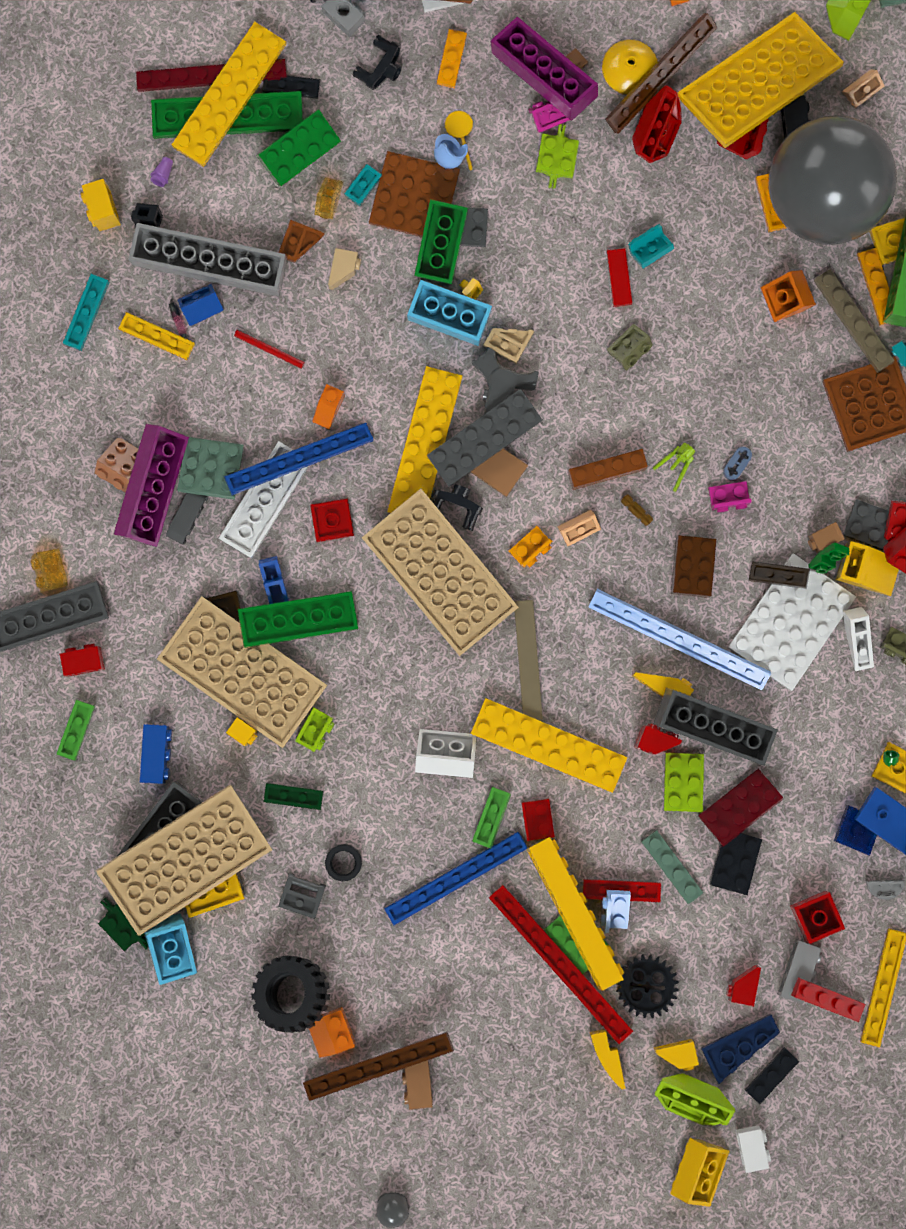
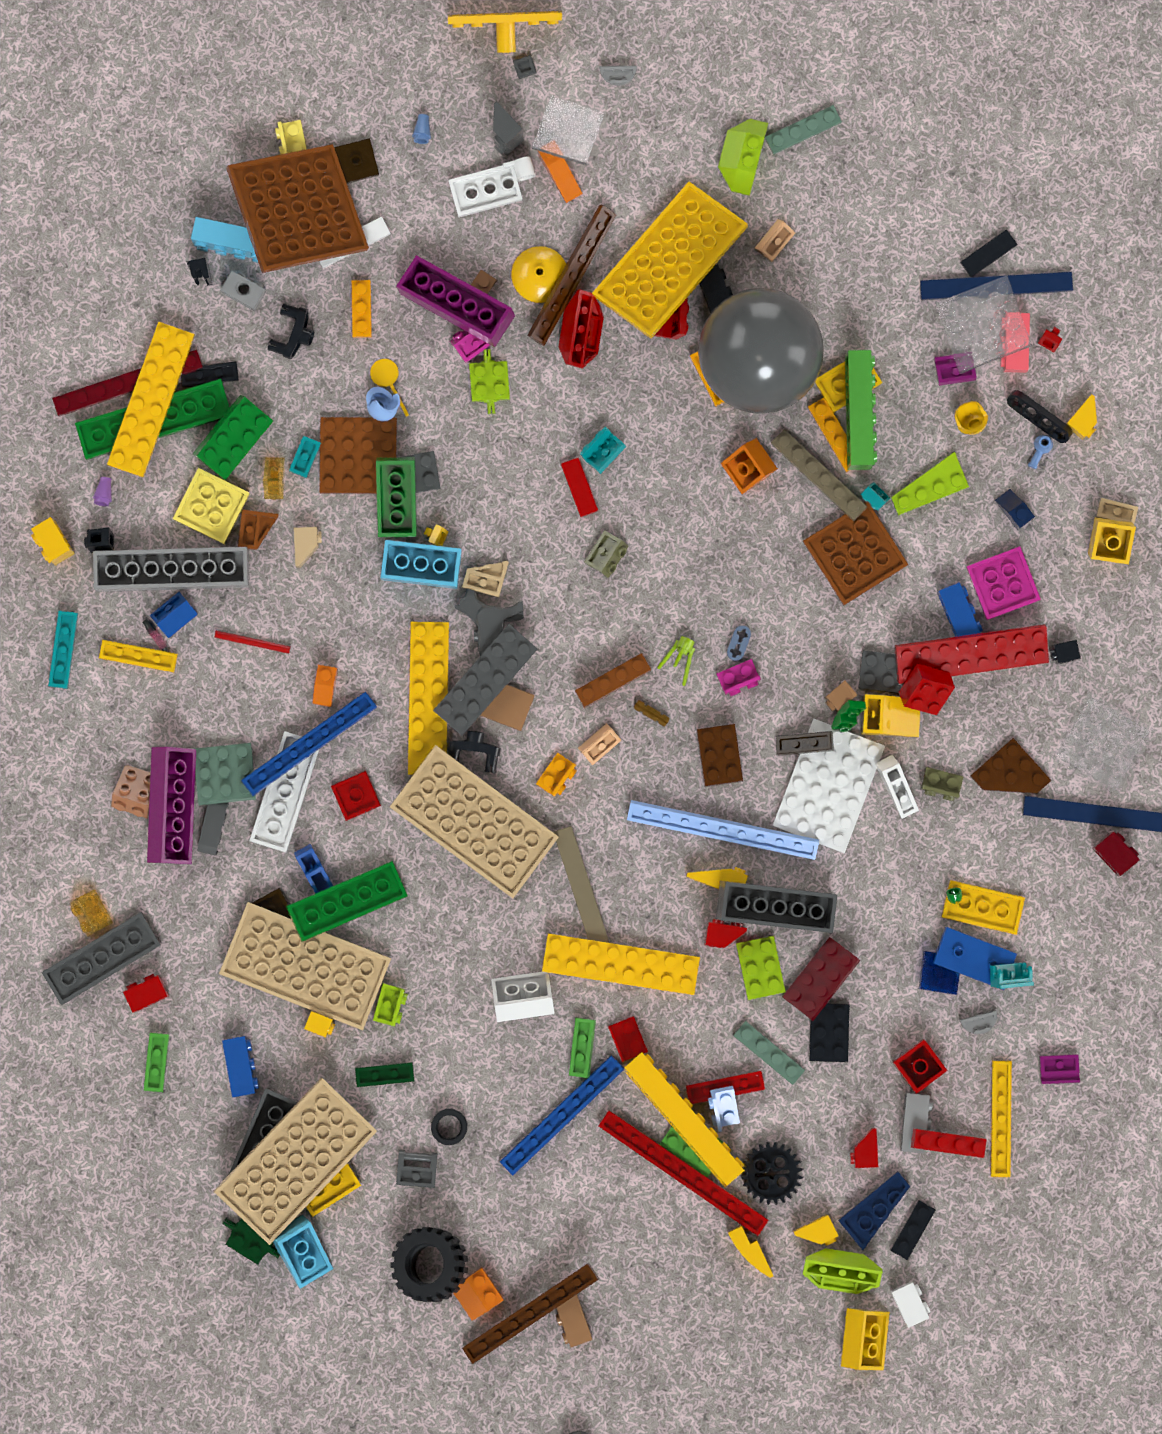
camera: 15 degrees left, 0 degrees up
none -> light yellow plate [173,468,250,545]

